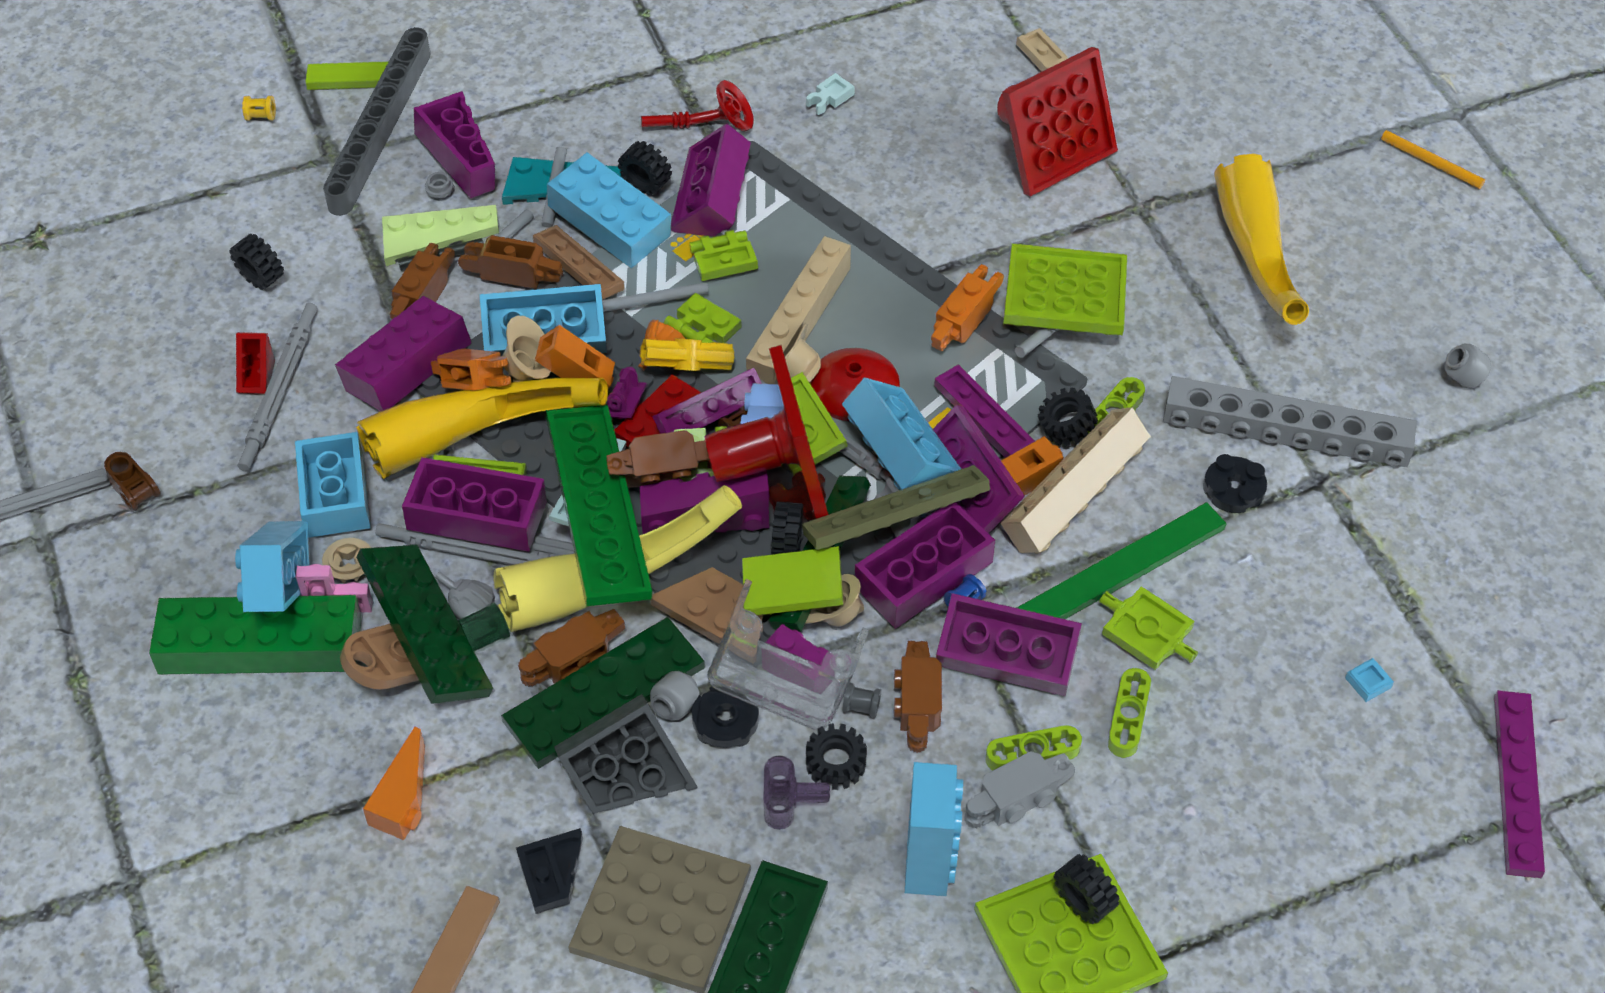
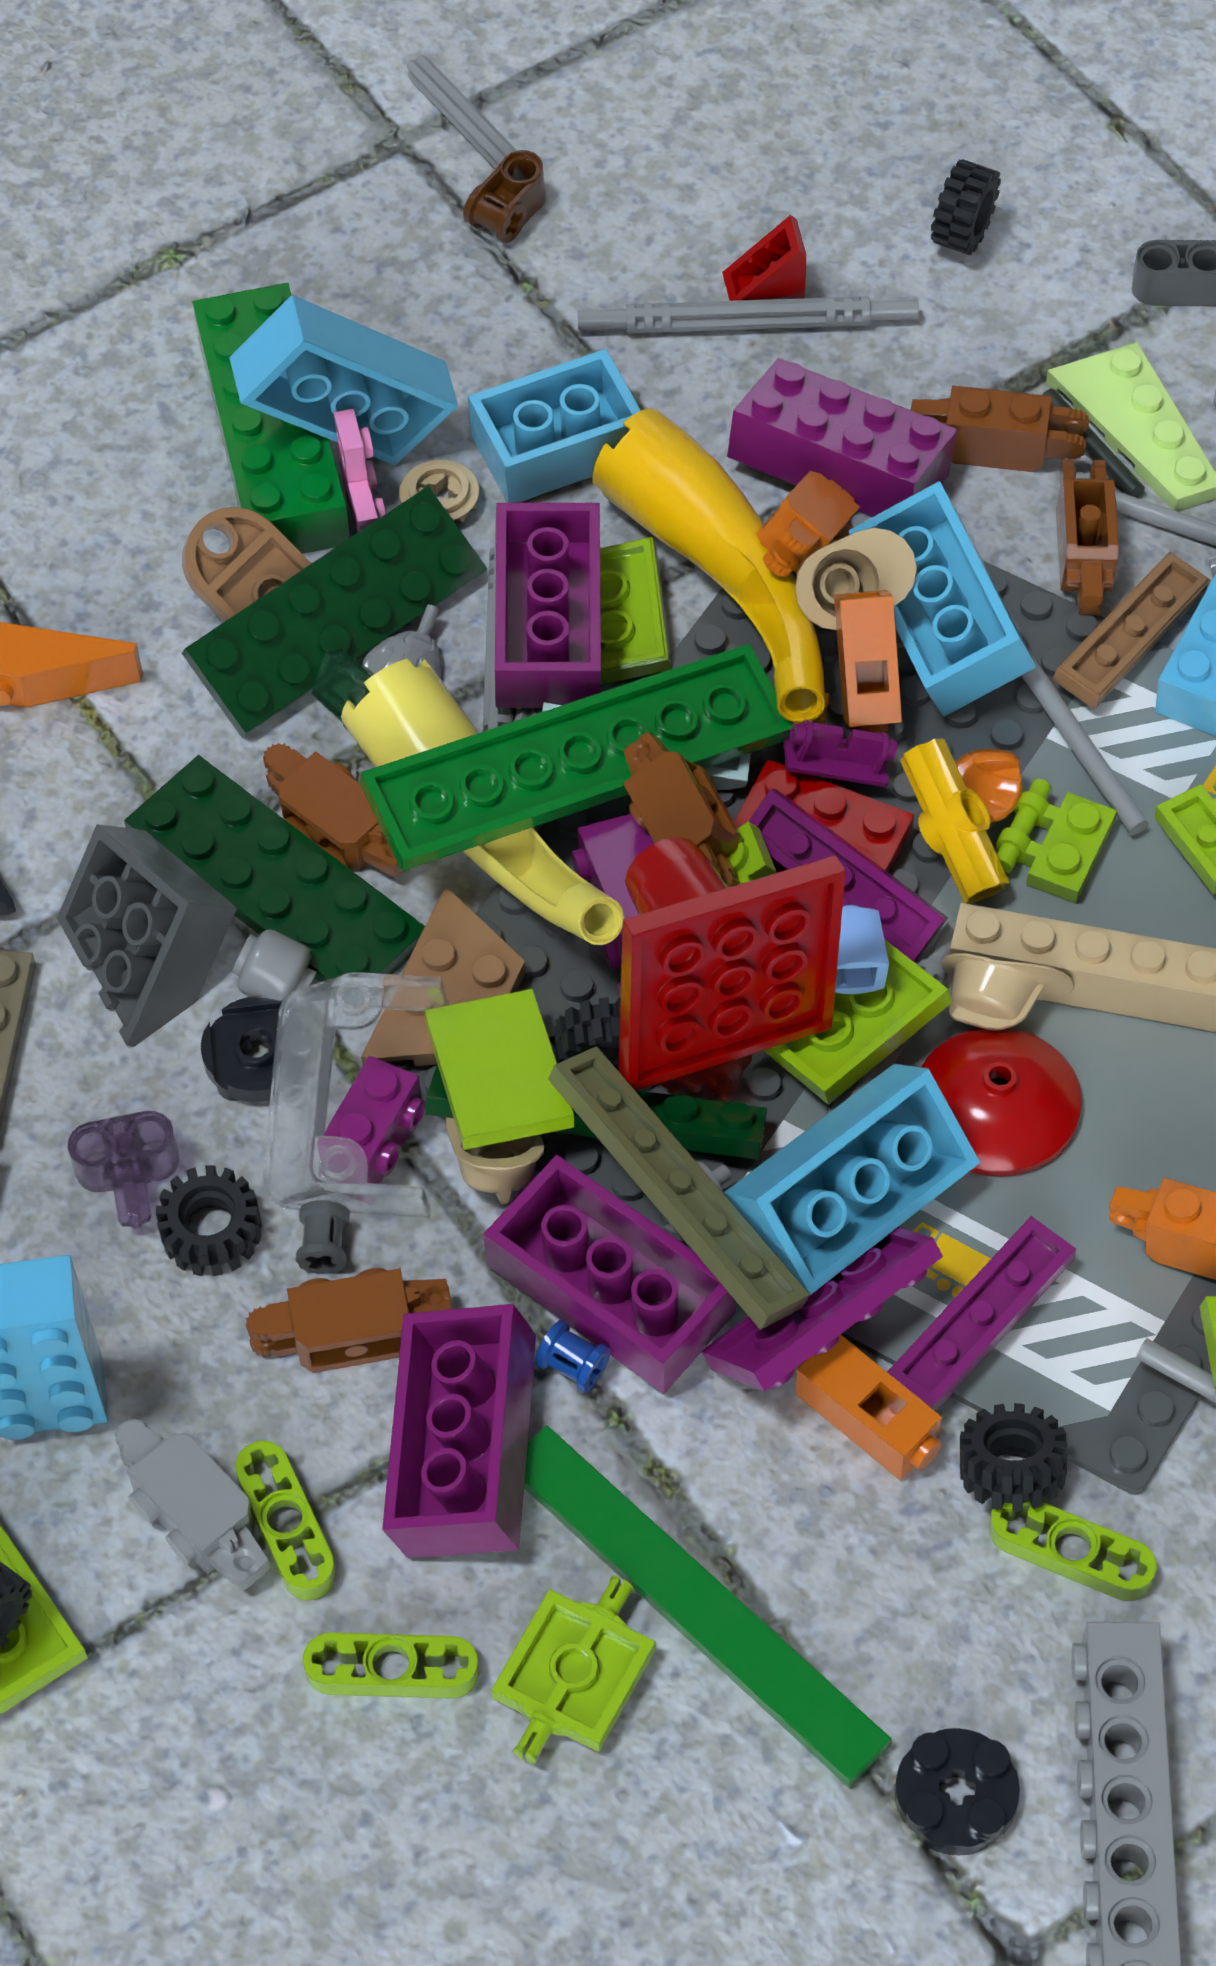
camera: 80 degrees right, 5 degrees up
tan brick [1001,407,1151,554] -> none

